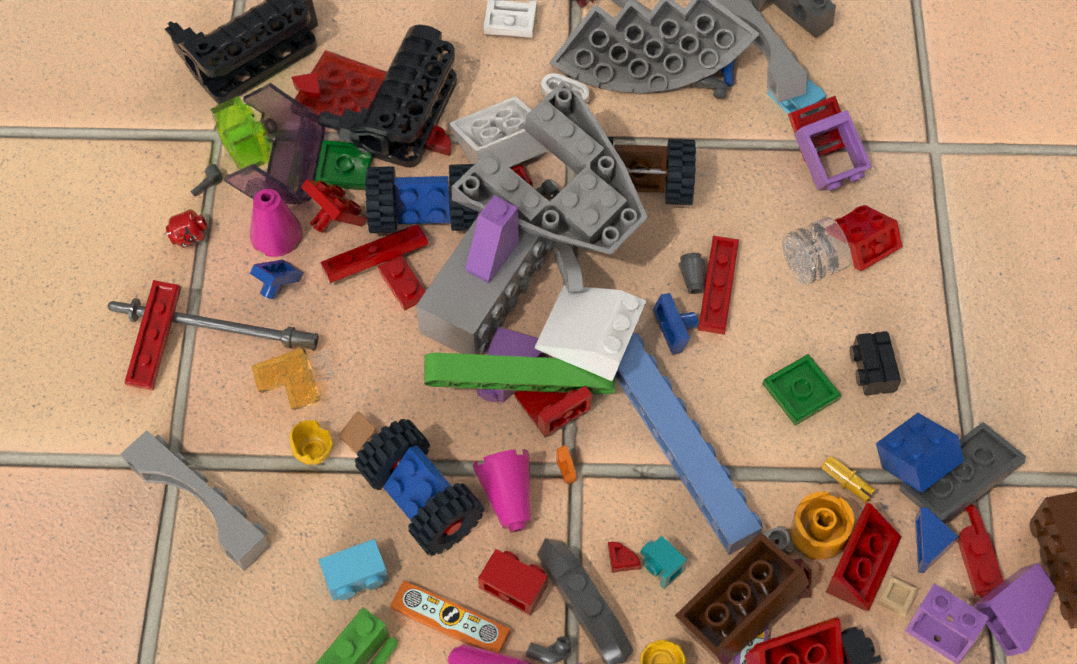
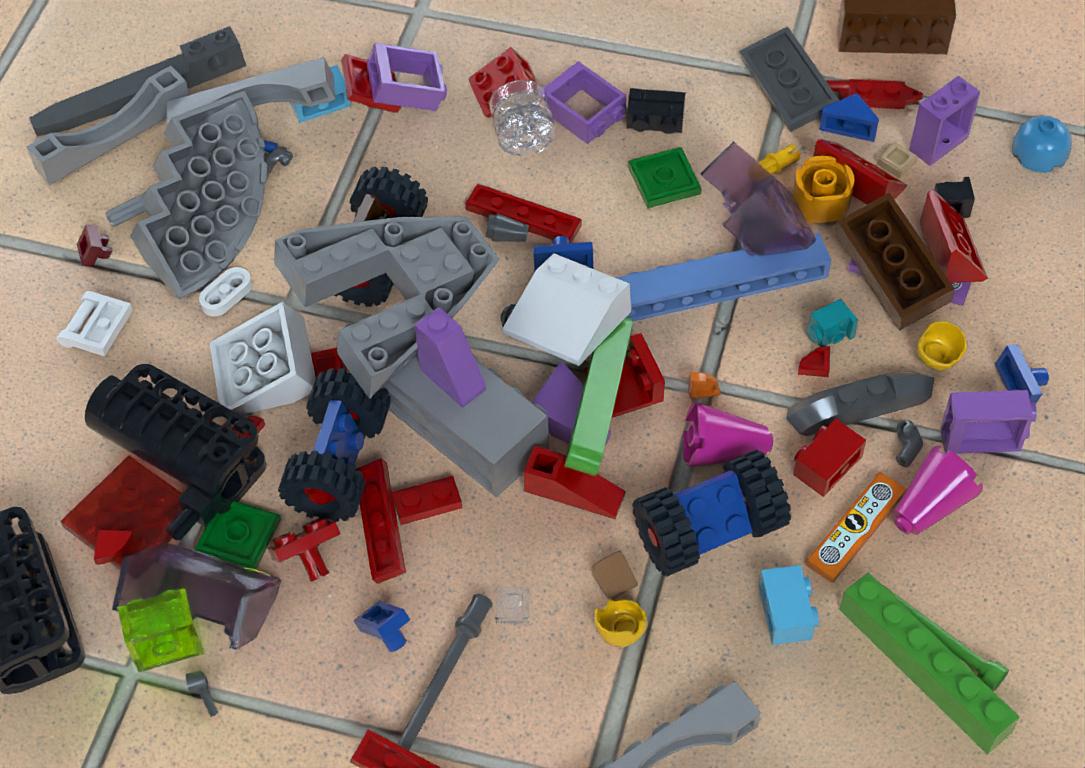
camera: 75 degrees left, 5 degrees down
red head [166,209,208,248] -> none
dark pink cone [249,189,302,257] -> none
clear yellow plate [251,348,320,410] -> none
light grey beam [555,242,583,293] -> none
light grey plate [763,526,794,553] -> none
blue brick [876,413,964,493] -> none
medium lavender slope [974,563,1055,656] -> none
none -> red slope [524,446,626,519]
none -> medium lavender window [539,61,626,144]
none -> clear purple windscreen [701,141,817,257]

